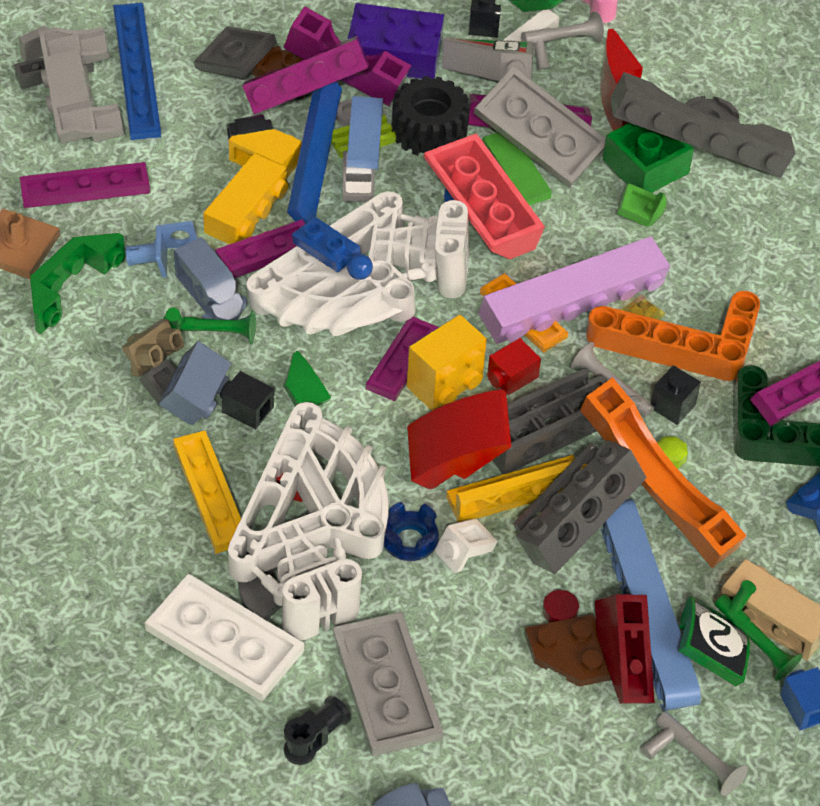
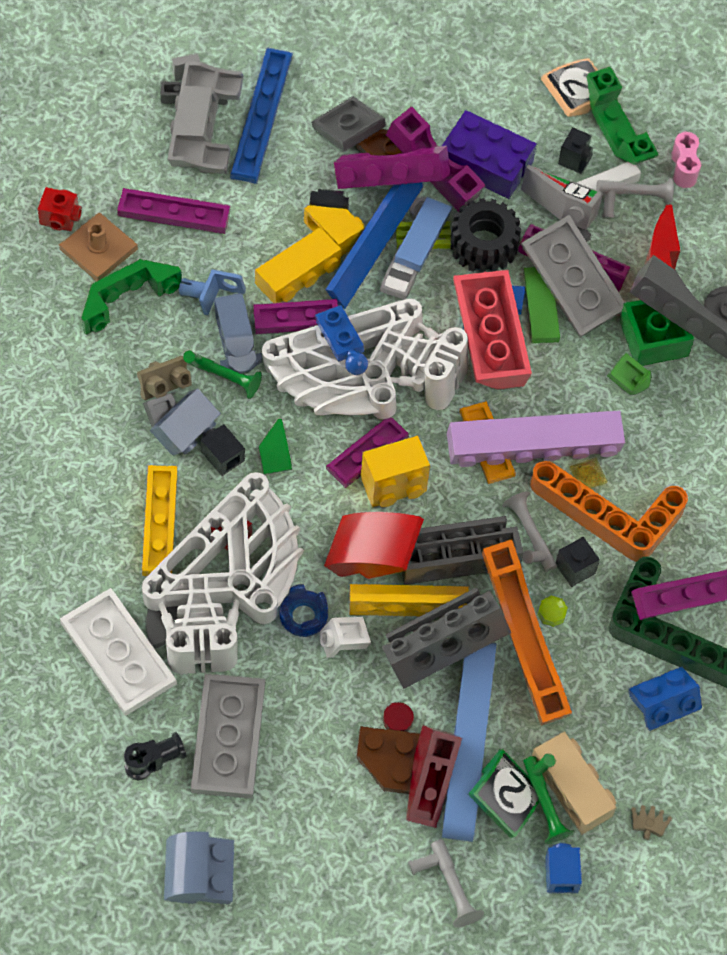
camera: 20 degrees right, 10 degrees up
red brick [487,338,541,396] -> none

